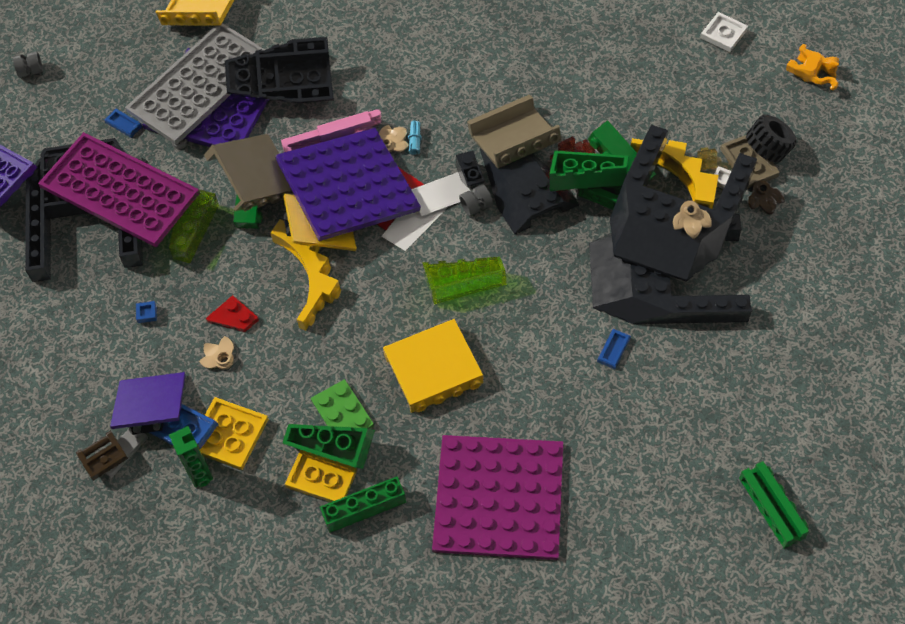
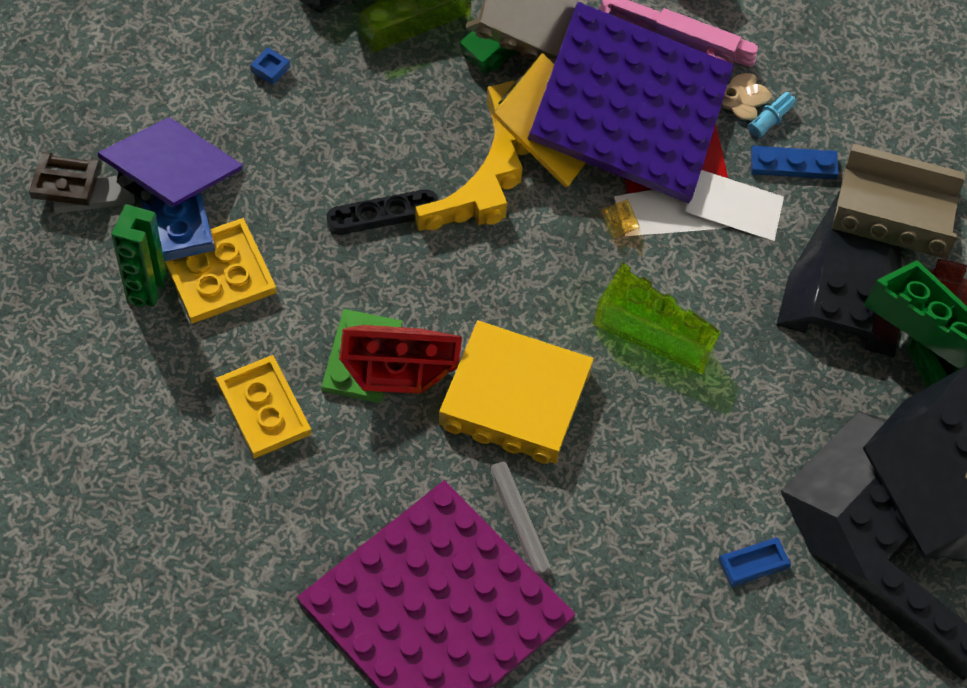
camera: 35 degrees right, 0 degrees up
tan plate [199,336,234,369] -> none
red wing [206,295,259,332] -> none
green wedge [282,424,375,469] -> none
green brick [320,476,406,533] -> none
black slope [456,150,485,187] -> none
dark grey wheel [459,184,493,216] -> none
none -> black beam [327,189,439,235]
none -> red wedge [339,325,462,394]
none -> light grey axle [491,462,551,577]
none -> clear yellow tile [601,199,640,238]
none -> blue plate [750,146,838,180]

